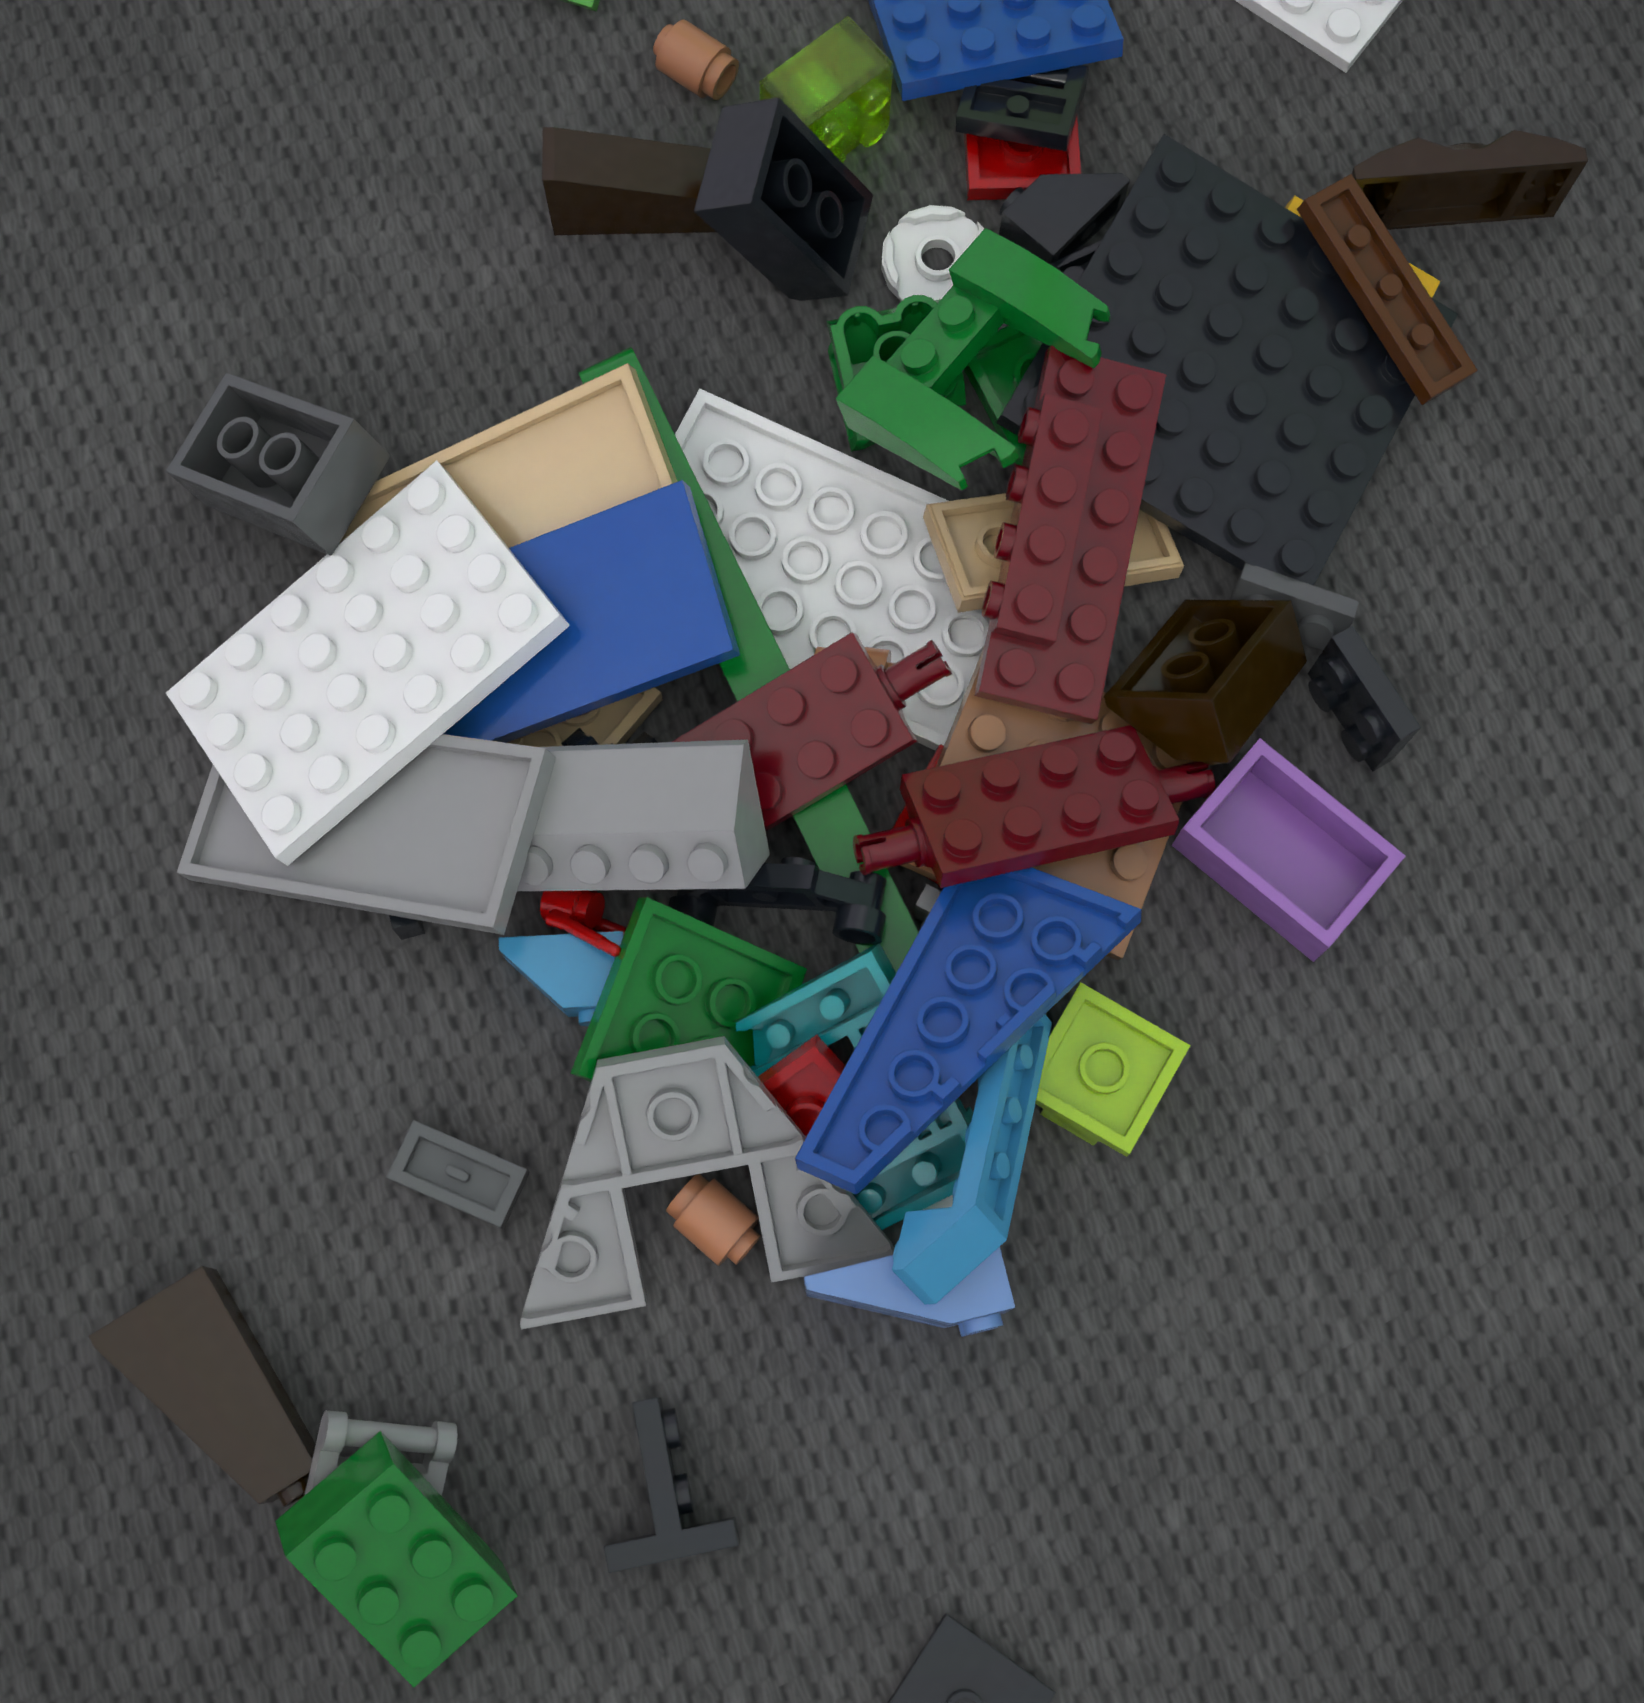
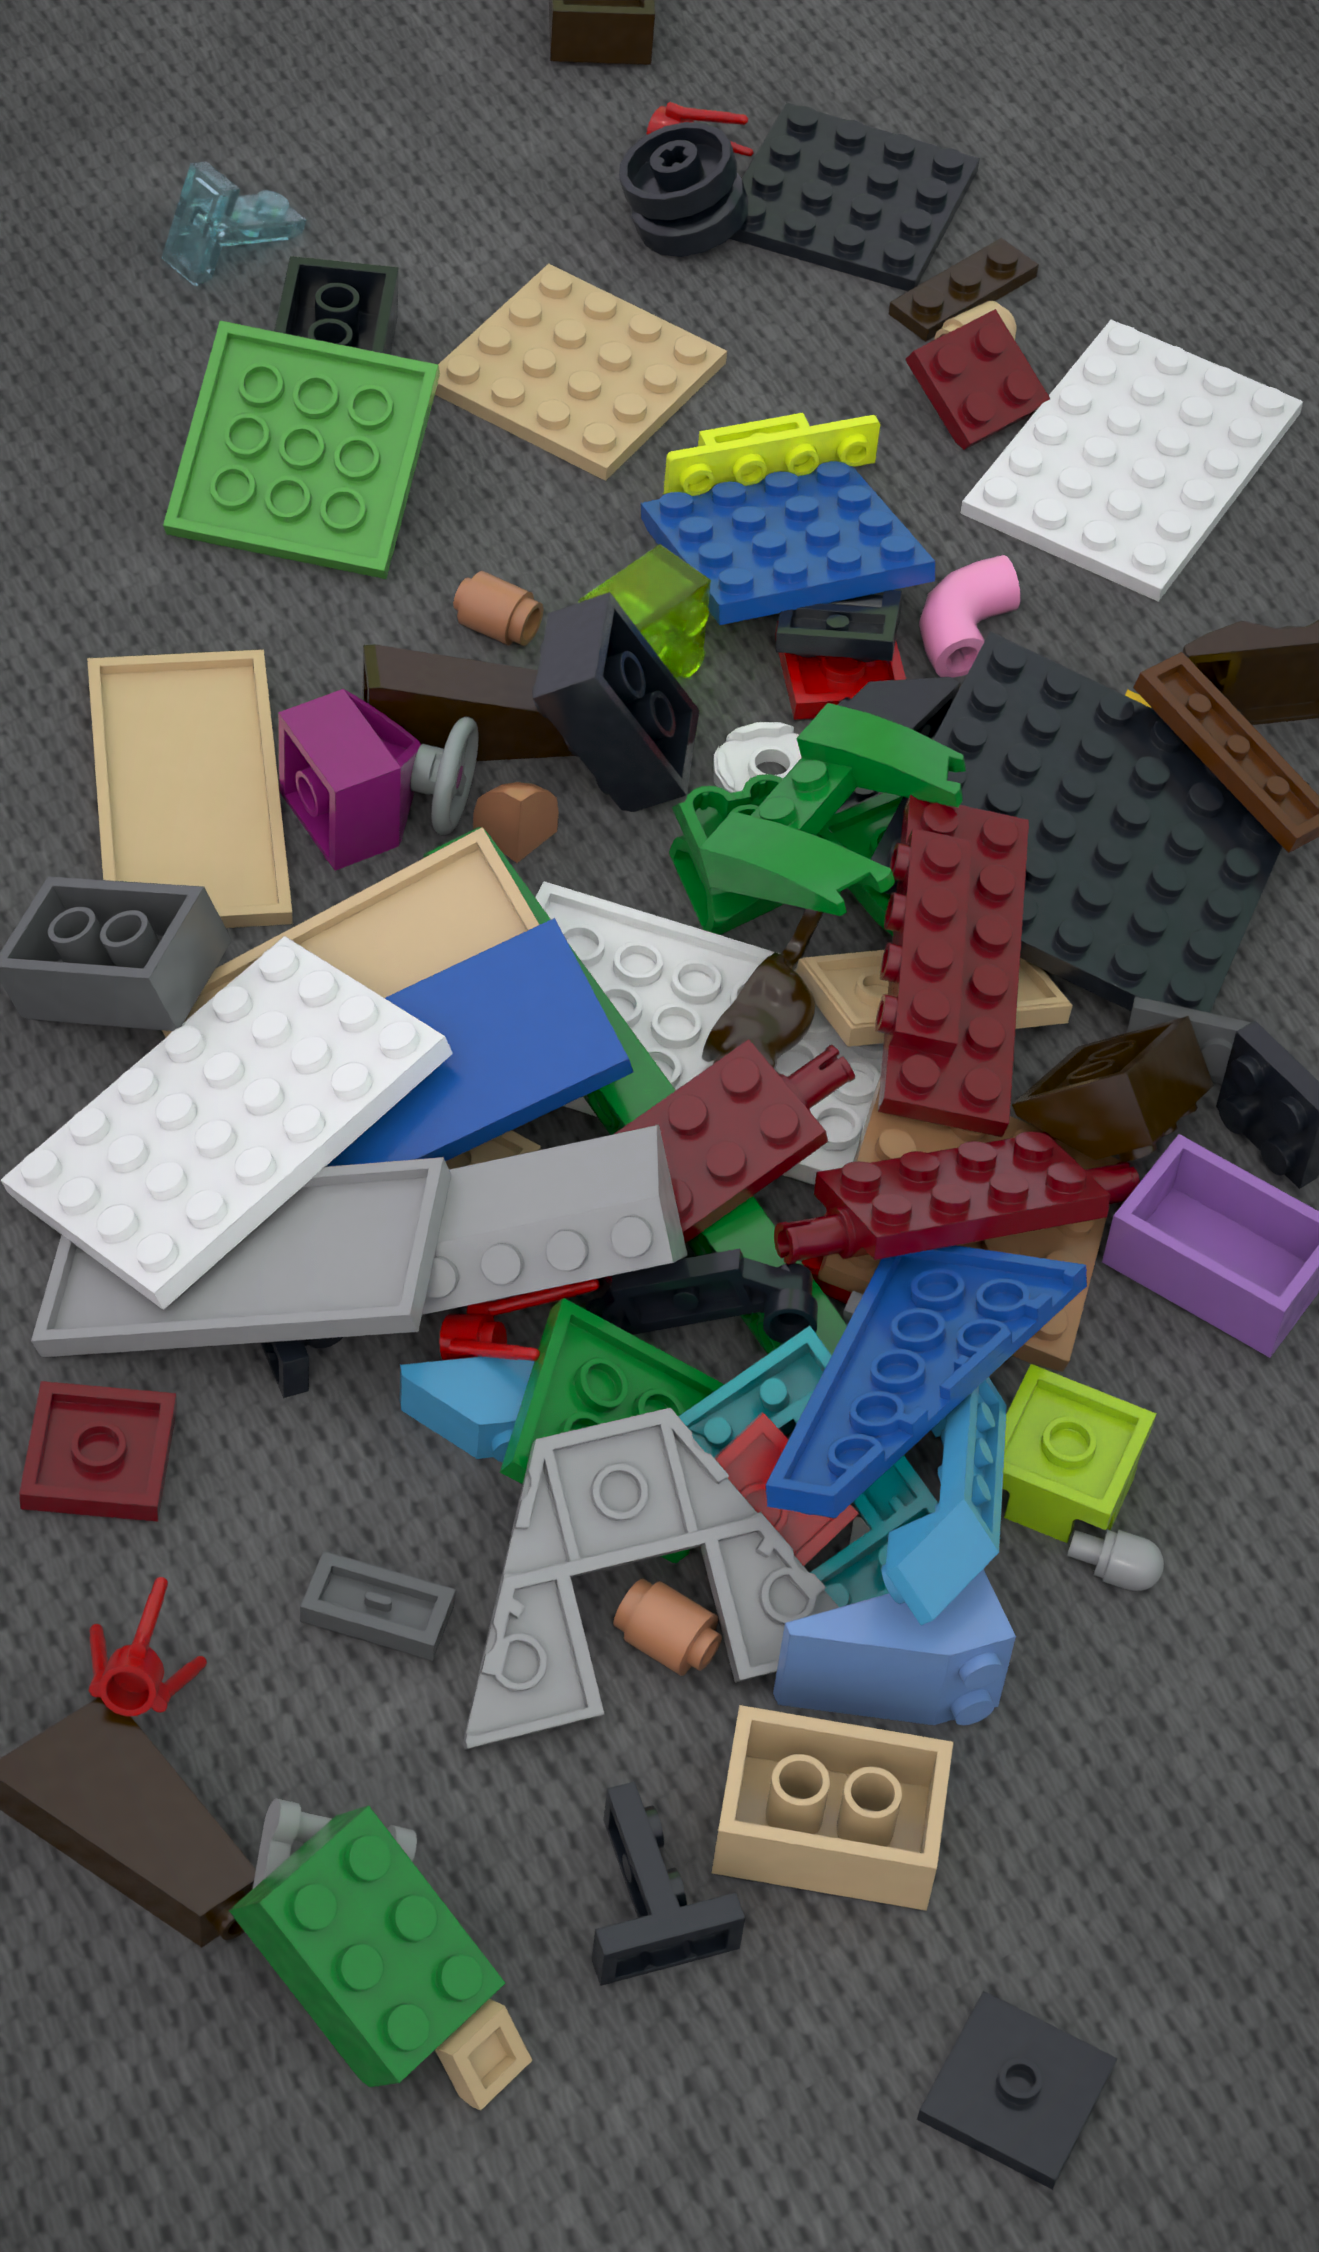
camera: 10 degrees left, 25 degrees down
none -> dark red plate [19,1381,177,1522]
none -> tan tile [87,650,292,928]
none -> red plant [89,1577,207,1716]
none -> magenta piece [278,689,479,871]
none -> tan plate [435,1999,533,2111]
none -> nougat brick [473,782,559,863]
none -> dark brown animal [702,909,824,1069]
none -> tan brick [712,1705,953,1911]
none -> bright pink cylinder [919,555,1020,678]
none -> light grey cylinder [1067,1529,1164,1591]

